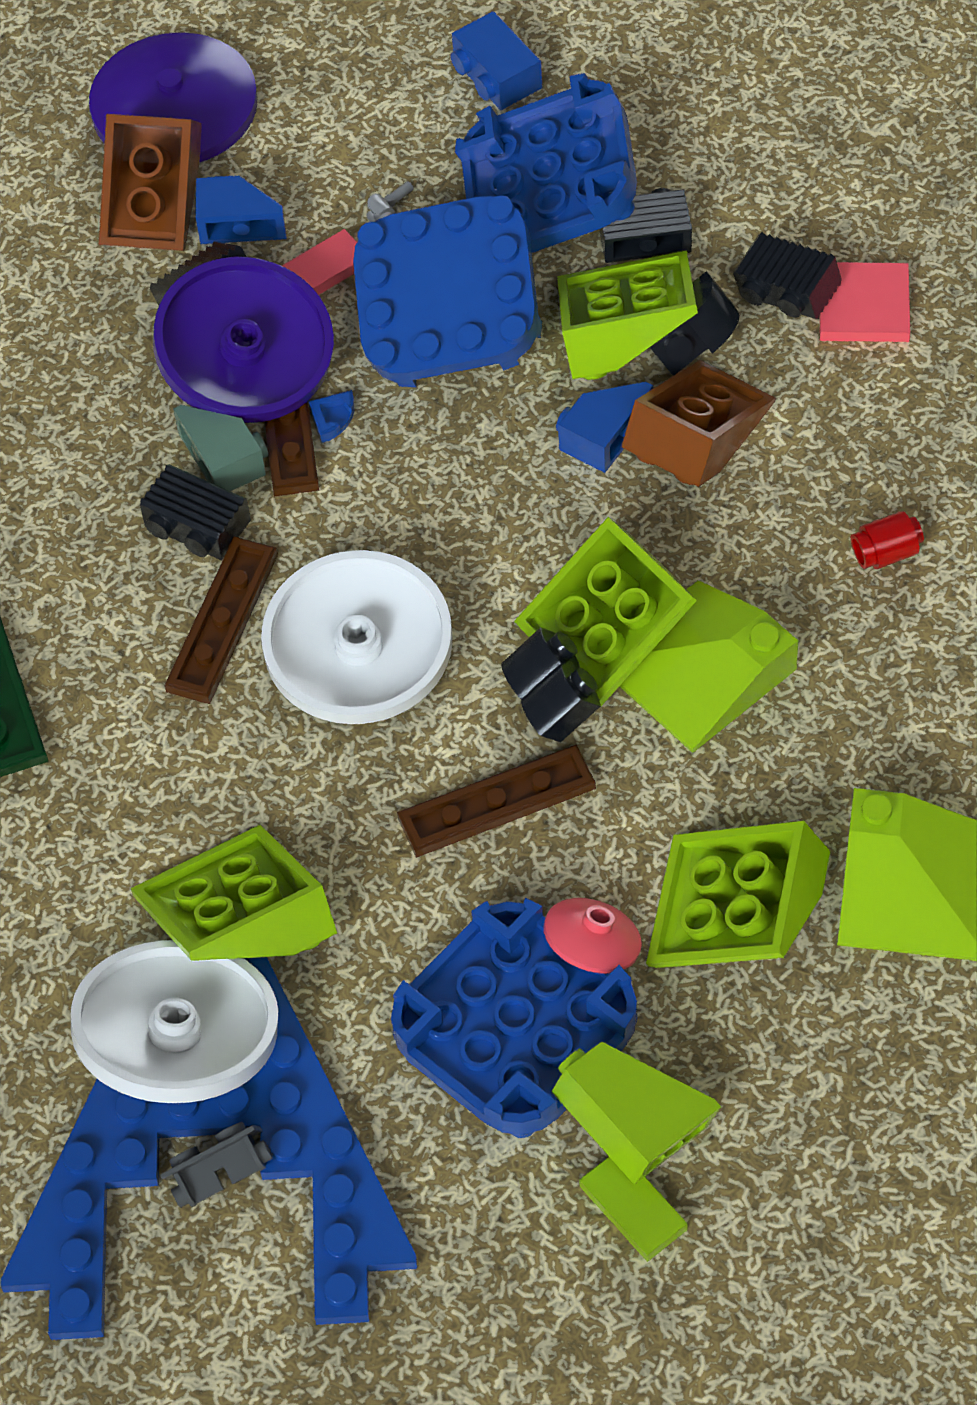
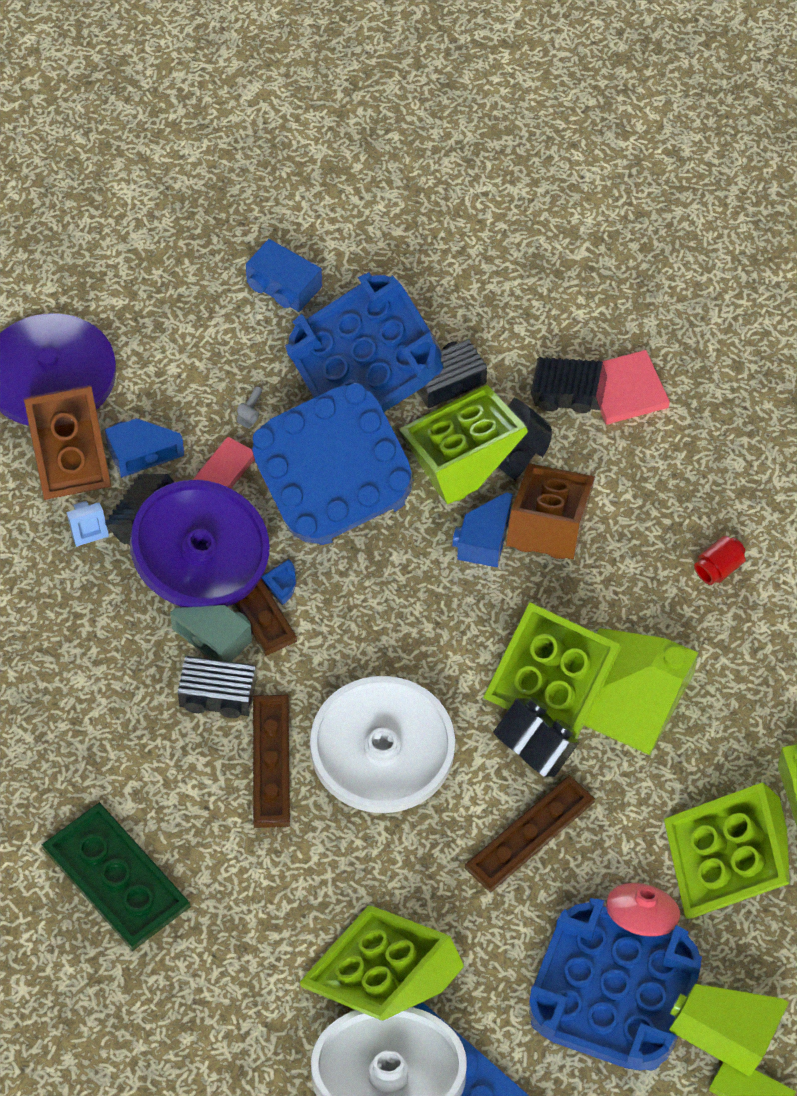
camera: 25 degrees left, 0 degrees up
none -> light blue tile [66,501,109,547]

